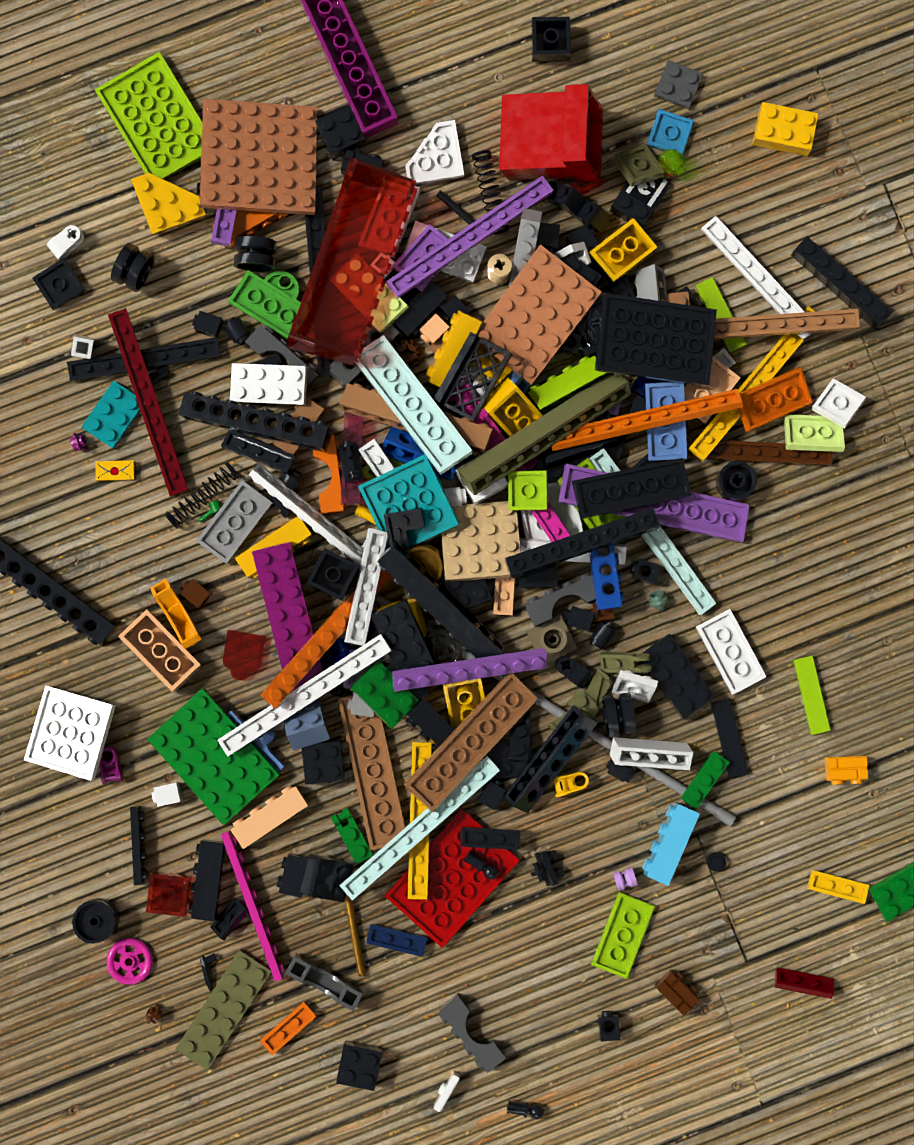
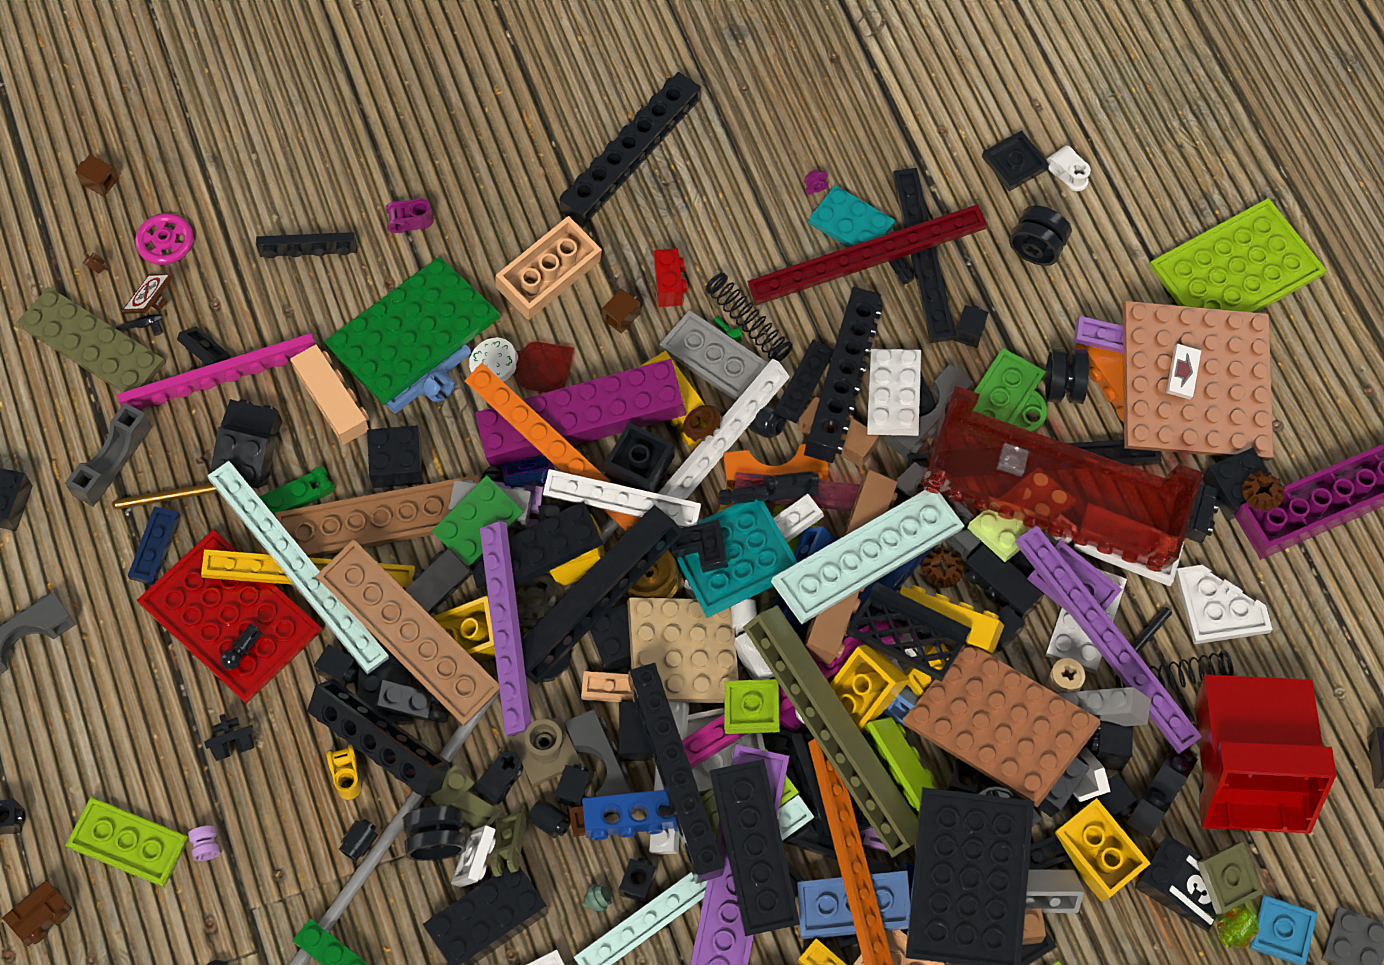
camera: 90 degrees right, 20 degrees down
white plate [24,685,116,781] -> none
white brick [71,334,93,359] -> none
black wheel [72,898,120,944] -> none
yellow tile [95,460,135,481] -> none
yellow brick [131,173,207,234] -> none
clear red brick [146,871,192,917] -> none
light orange arch [150,578,201,649] -> none
white brick [152,782,183,807] -> none
black brick [188,839,225,921] -> none
white plate [218,634,392,756] -> none
black brick [224,317,250,346] -> none
orange plate [260,1001,317,1056] -> none
sand blue brick [284,699,330,751] -> none
light nougat brick [420,314,449,345] -> none
black plate [461,827,520,850] -> none
clear red bar [570,179,606,195] -> none
white brick [610,737,693,770] -> none
medium azure brick [642,802,700,886] -> none
none -> reddish brown brick [75,154,118,197]
none -> piece [121,273,174,314]
none -> white tile [469,337,518,382]
none -> red brick [654,248,687,307]
none -> reddish brown gear [683,405,723,442]
none -> black axle [718,485,770,505]
none -> clear plate [997,443,1029,476]
none -> white tile [1166,344,1201,400]
none -> reddish brown gear [1242,470,1285,511]

